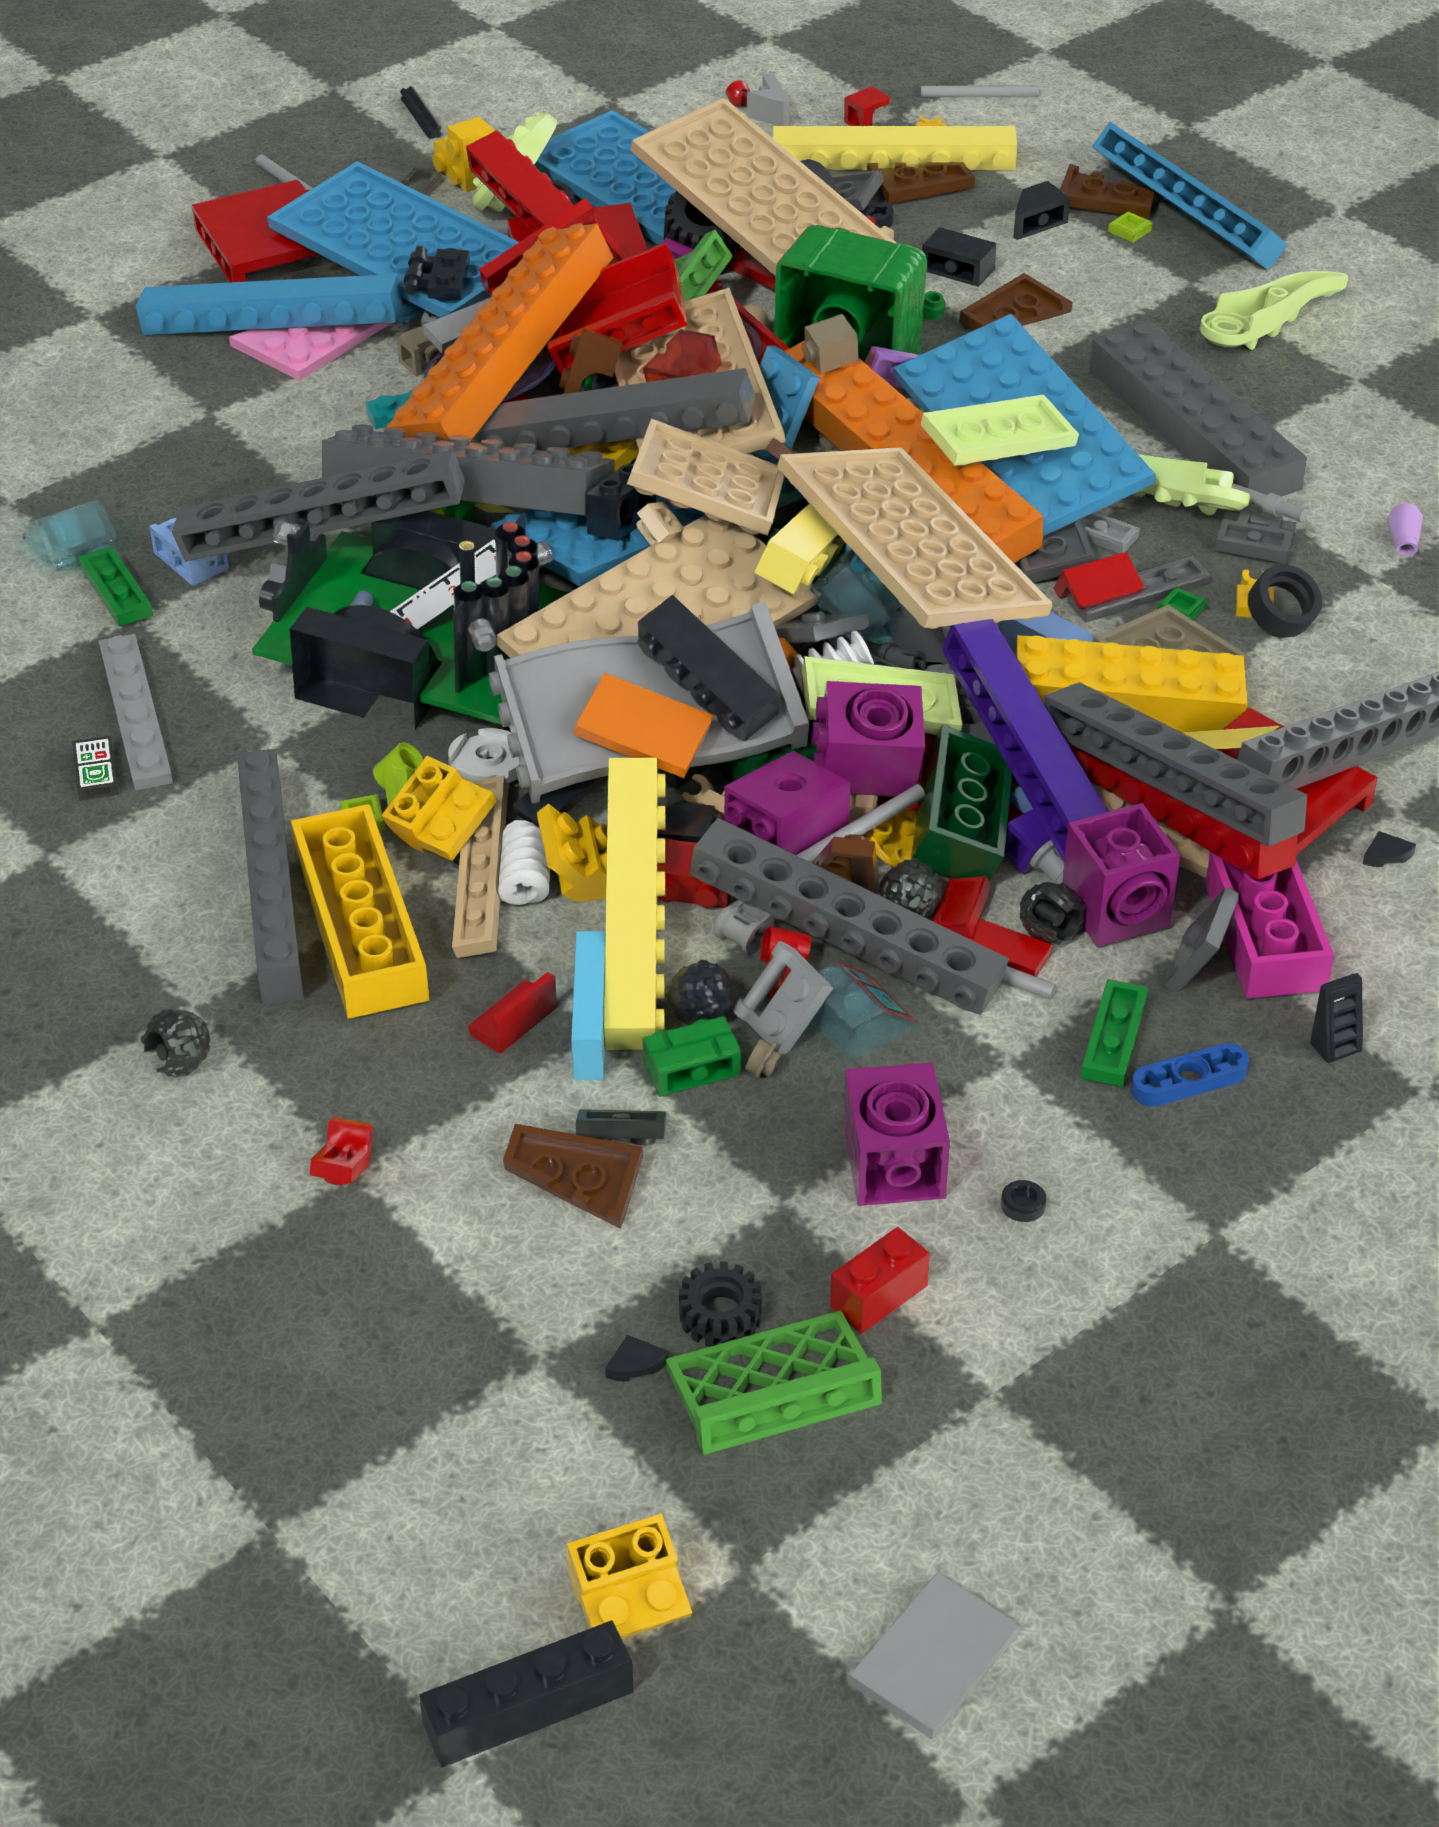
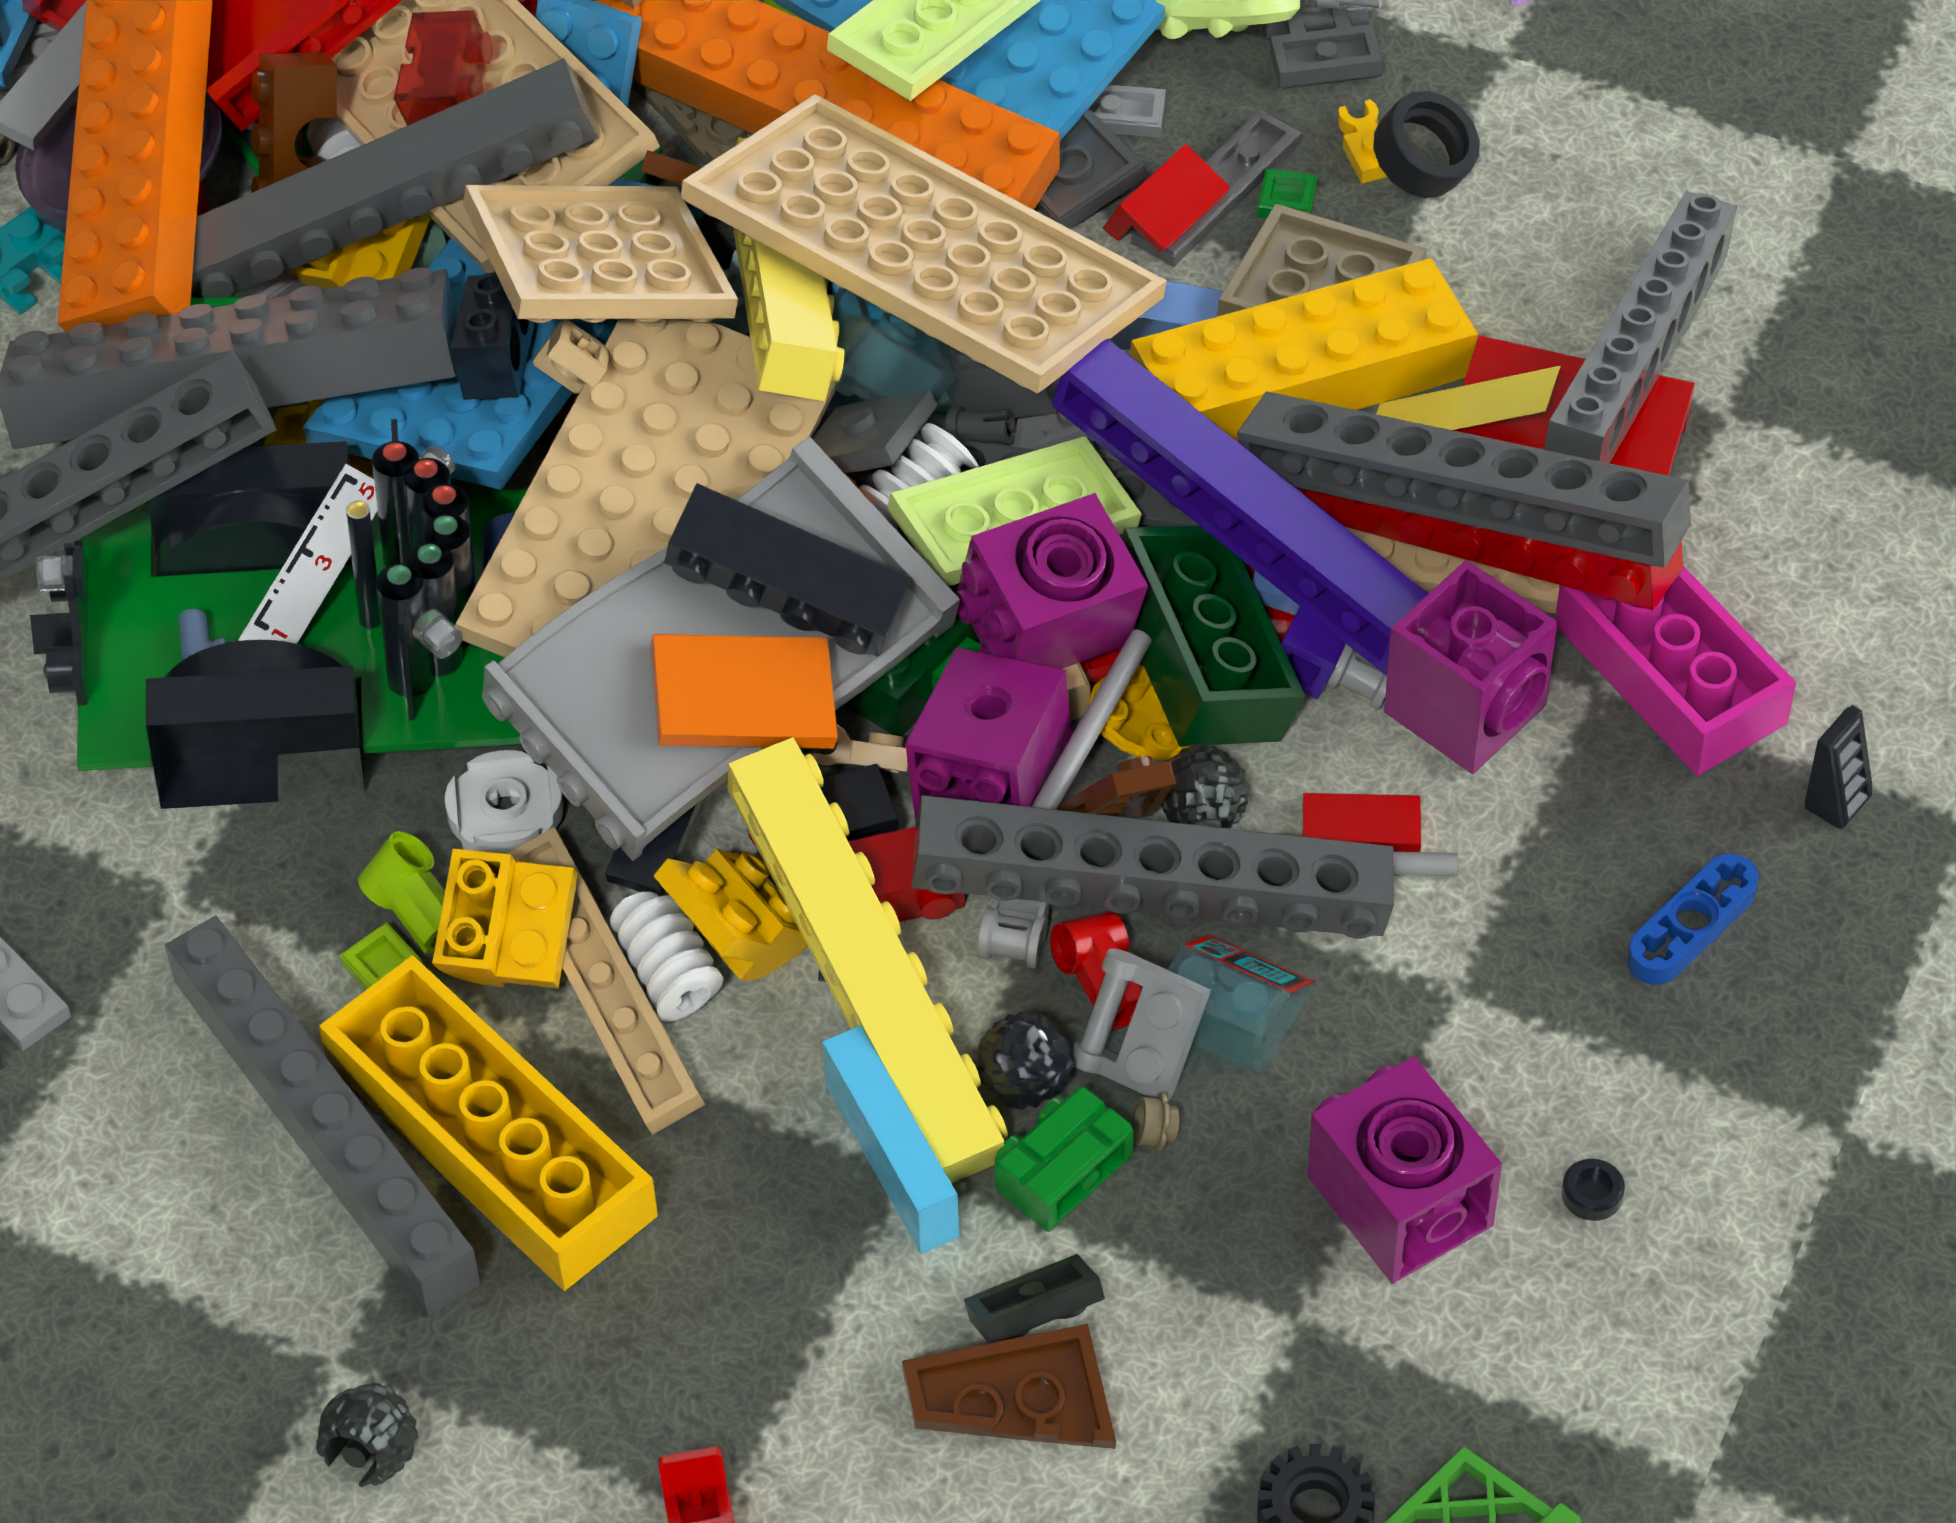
camera: 25 degrees left, 10 degrees up
red panel [469,972,557,1054] -> none
red brick [830,1226,930,1334] -> none
red tile [933,876,991,938] -> none
pearl dark grey piece [1019,882,1086,945] -> none
green plate [1081,979,1148,1087] -> none
dark grey plate [1164,886,1239,992] -> none
black tile [1363,831,1416,867] -> none

